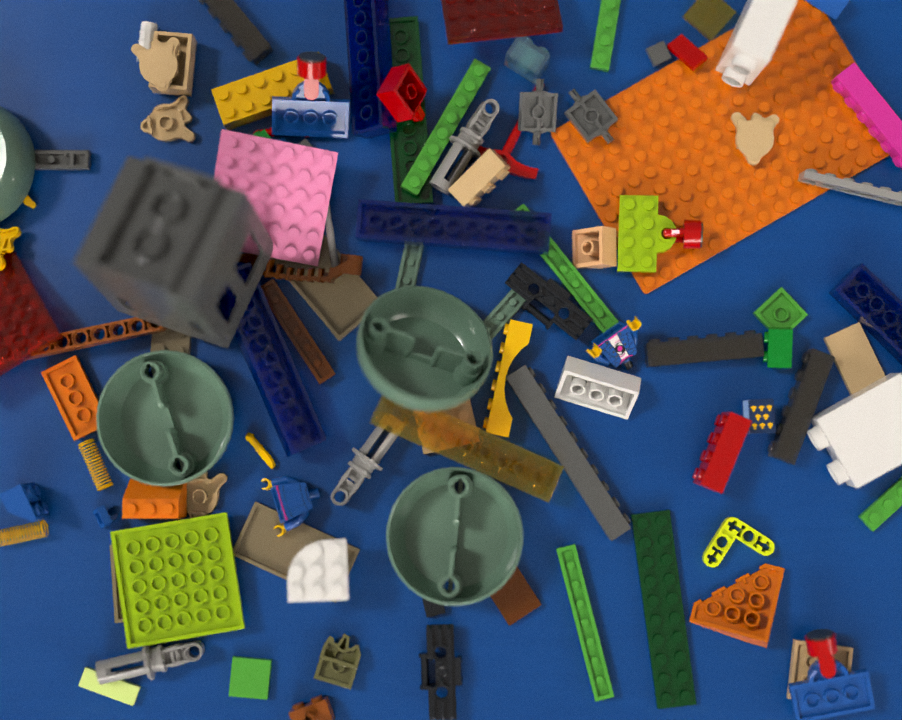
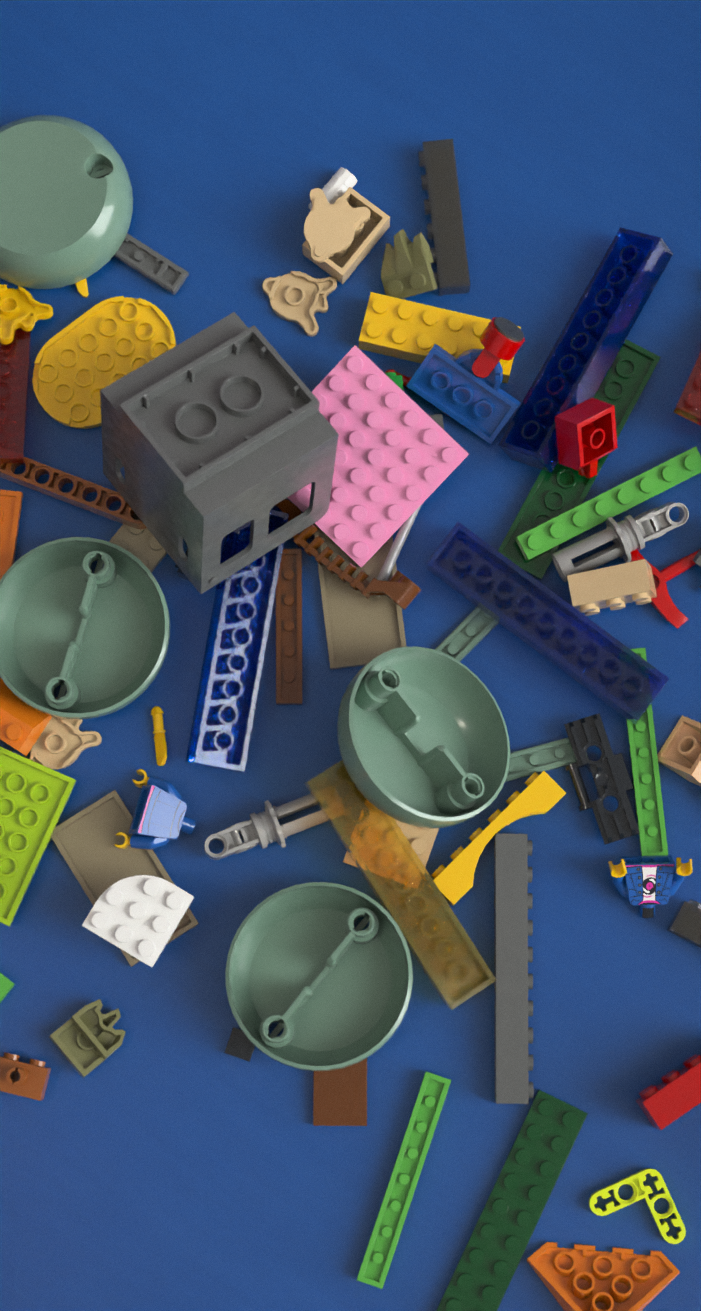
camera: 30 degrees right, 5 degrees down
black piece [419,624,463,720] -> none
white slope [554,356,641,420] -> none
none -> yellow plate [32,296,176,429]
none -> olive plate [381,229,437,299]

